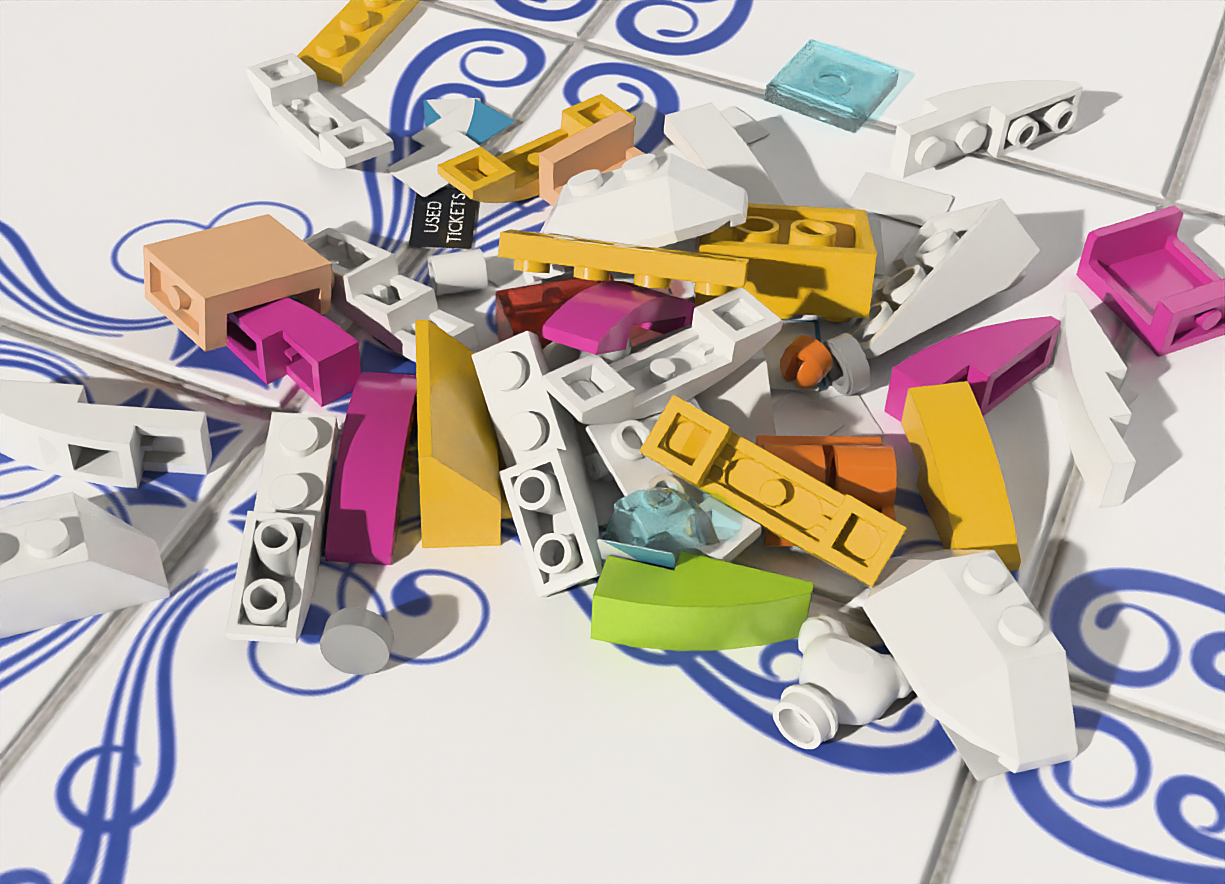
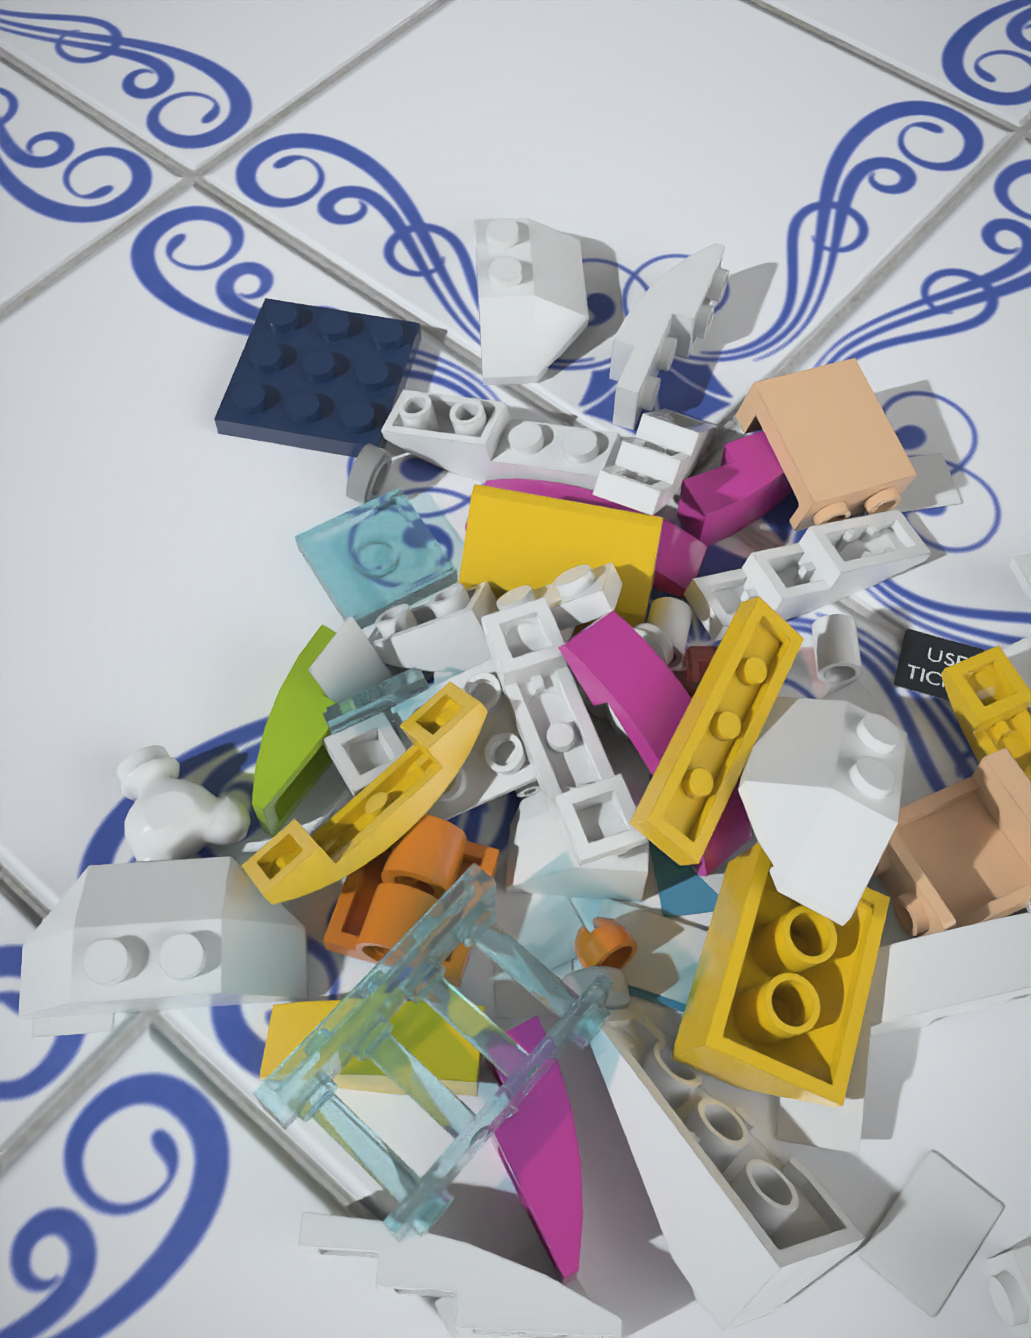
camera: 110 degrees right, 15 degrees up
none -> dark blue plate [214,298,422,458]
none -> clear light blue fence [253,863,613,1243]
none -> clear light blue tile [295,487,458,630]
none -> white slope [592,408,717,516]

